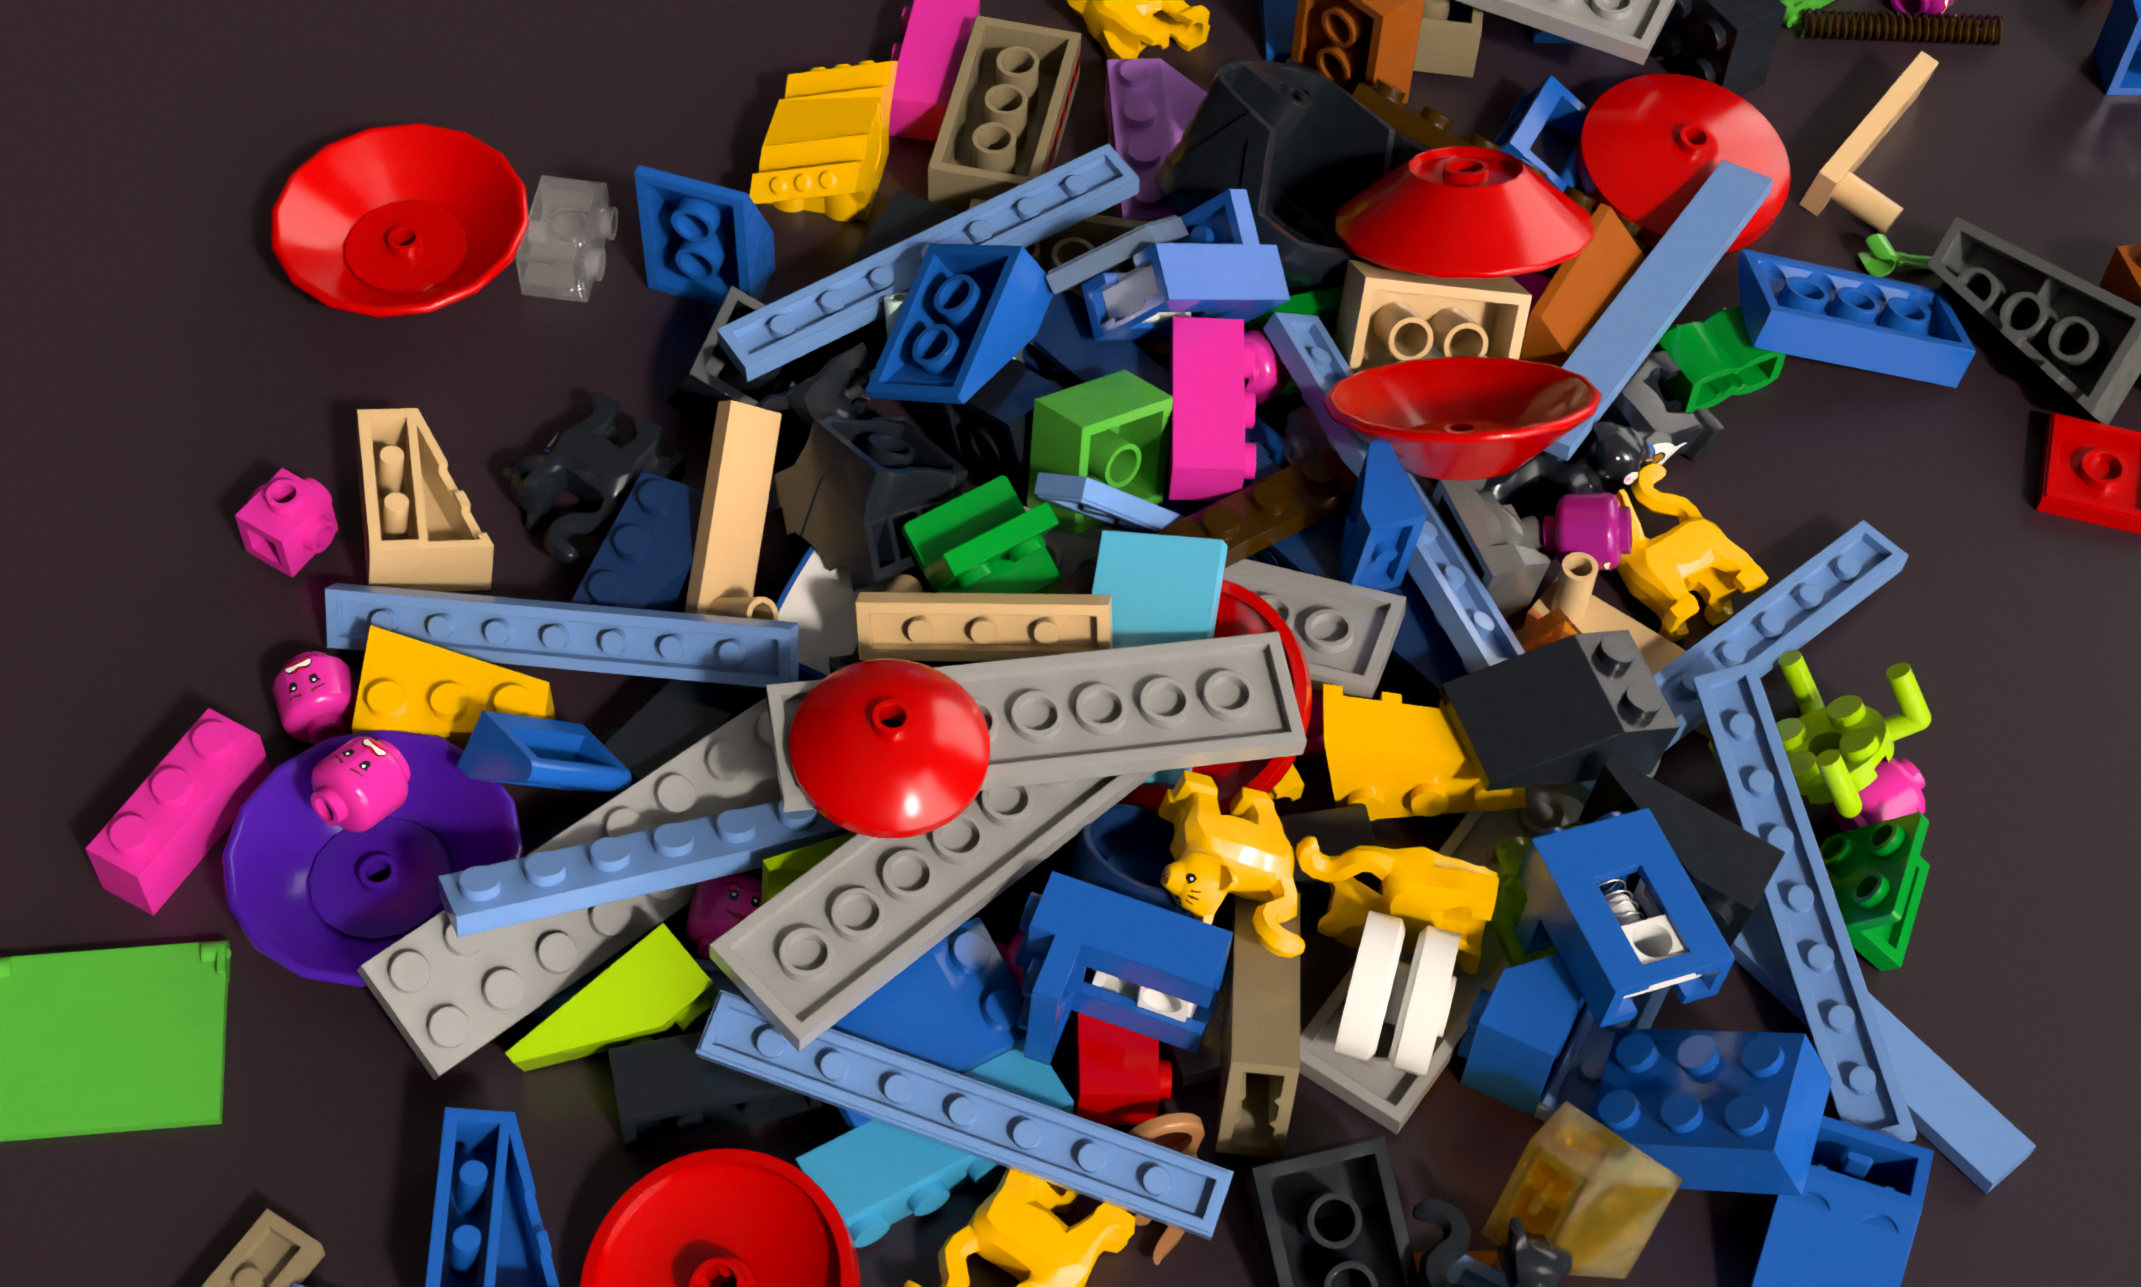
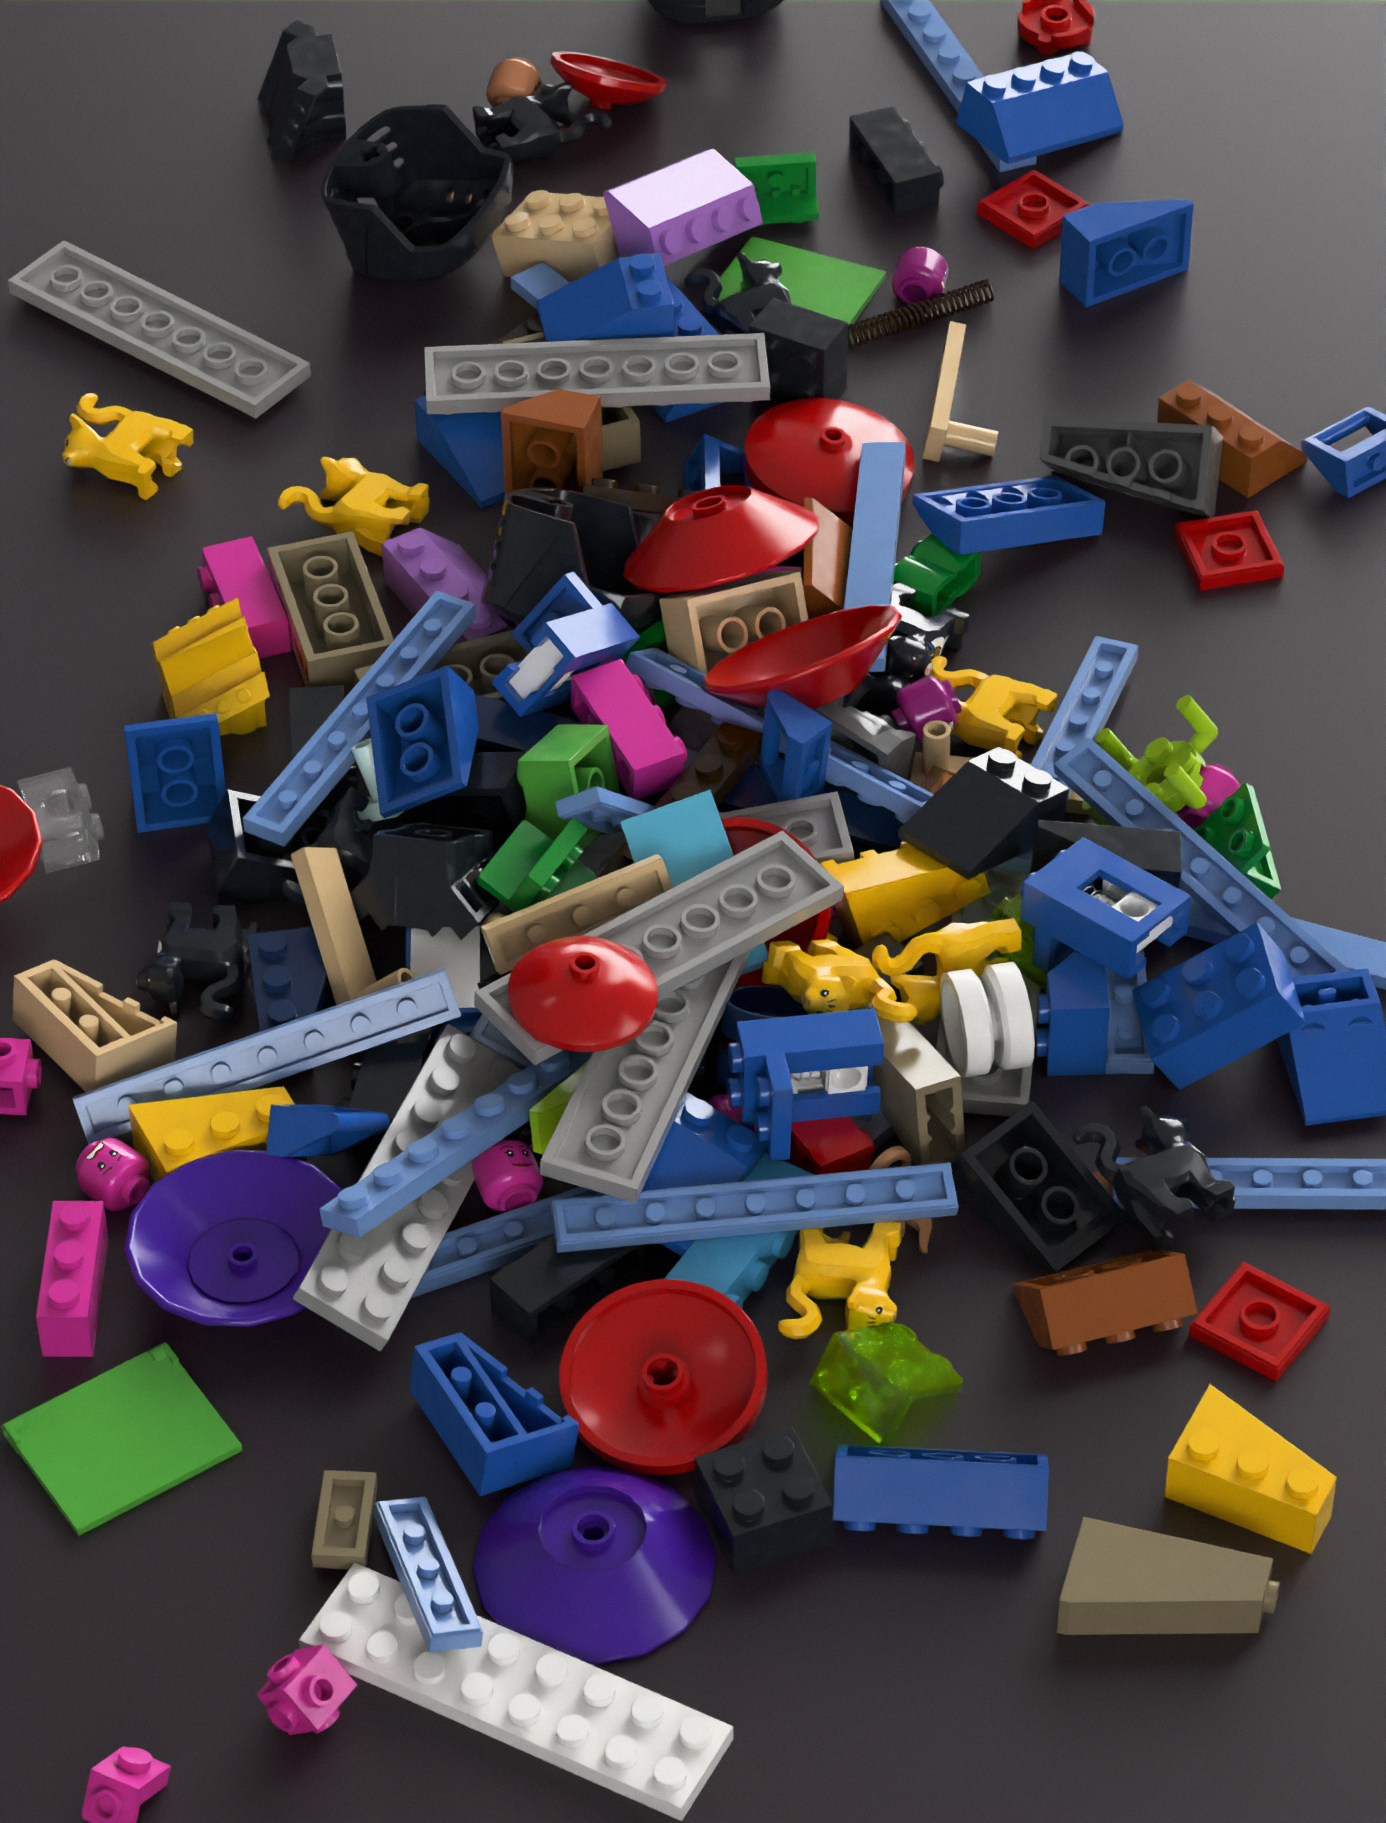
camera: 25 degrees left, 10 degrees down
dark pink head [311,736,411,833] -> none
lime slope [505,923,719,1072] -> none
sand blue tile [1046,215,1189,295] -> none
clear yellow slope [1481,1101,1683,1279] -> none
bright green hand [1858,234,1932,277] -> none

